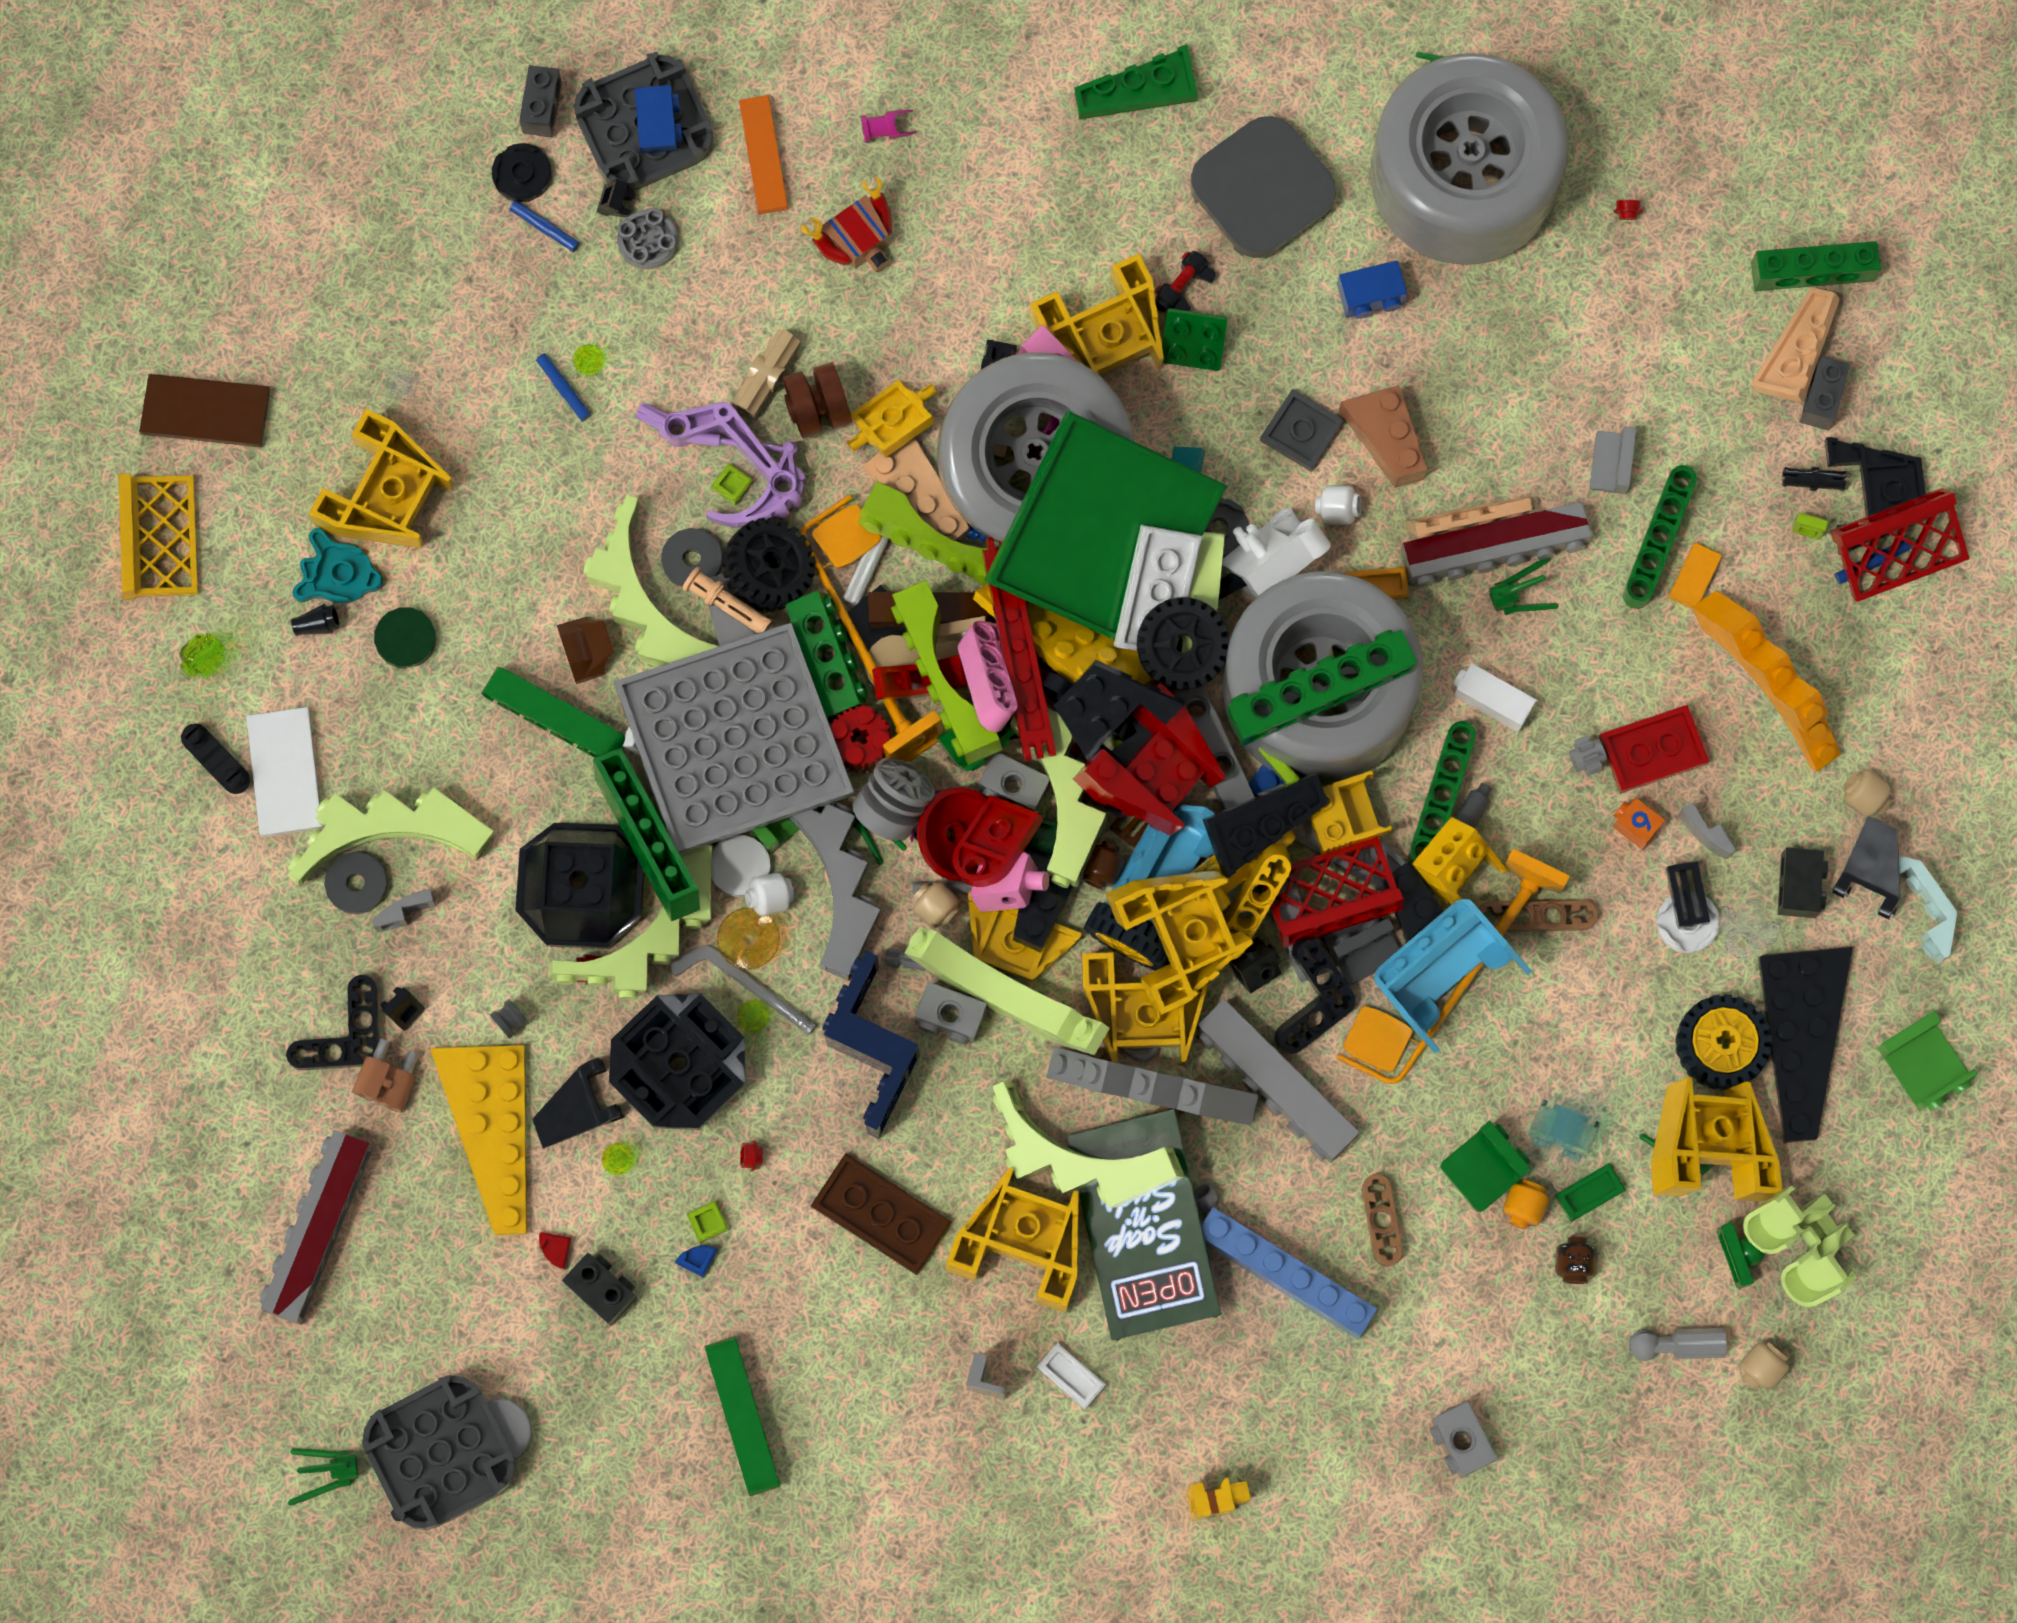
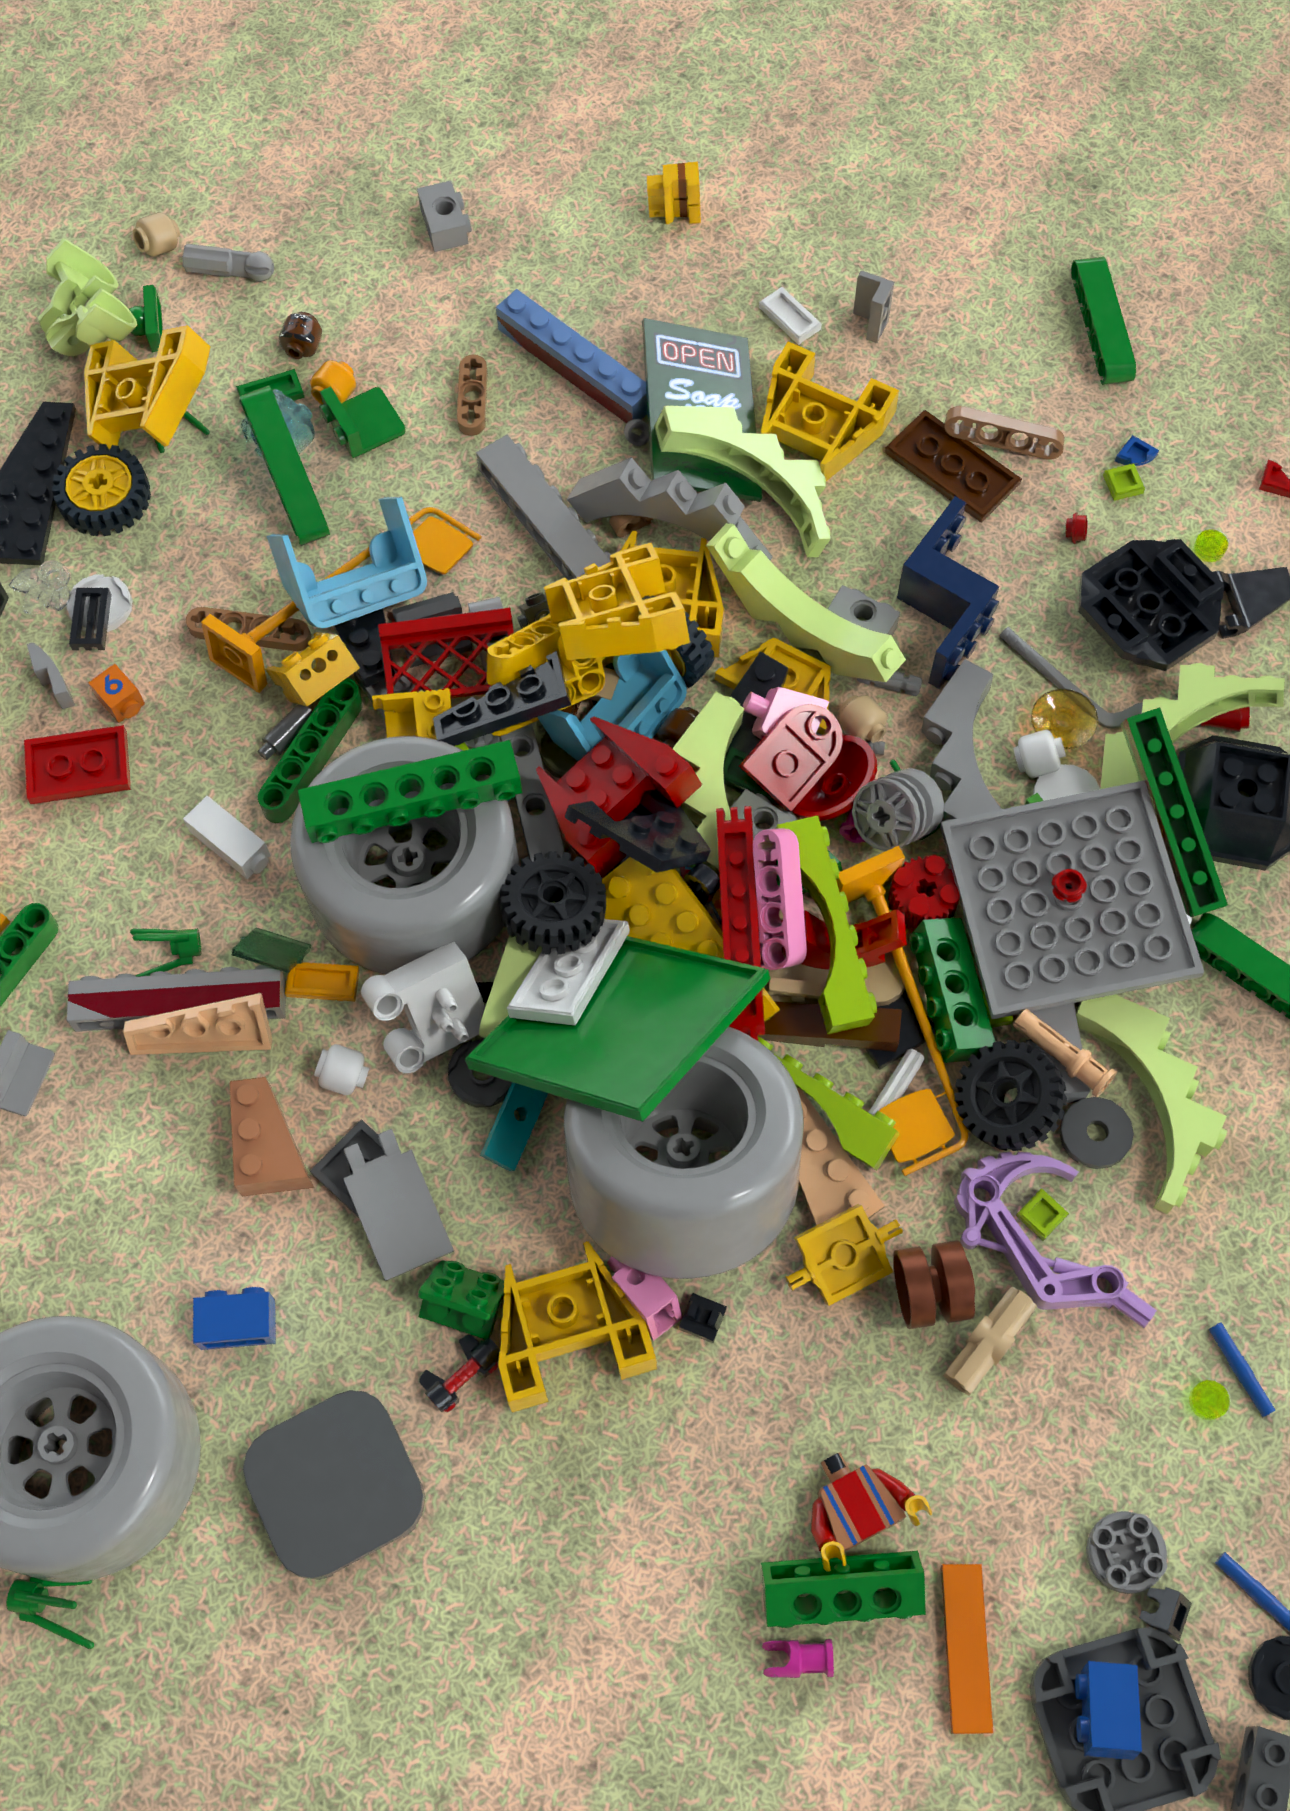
camera: 170 degrees left, 10 degrees down
reddish brown slope [557,617,614,684] -> none
pearl dark grey brick [562,1252,637,1326] -> none
clear neon green tile [737,1000,769,1033] -> none
green wing [1074,44,1198,119] -> none
black beam [1275,936,1355,1054] -> none
light grey gear [1569,735,1607,776] -> none
none -> clear green piece [231,927,312,973]
none -> green beam [239,386,330,546]
none -> light grey tile [343,1129,454,1282]
none -> green brick [761,1550,926,1628]
none -> medium nougat beam [945,406,1065,460]
none -> red plate [1051,869,1087,903]

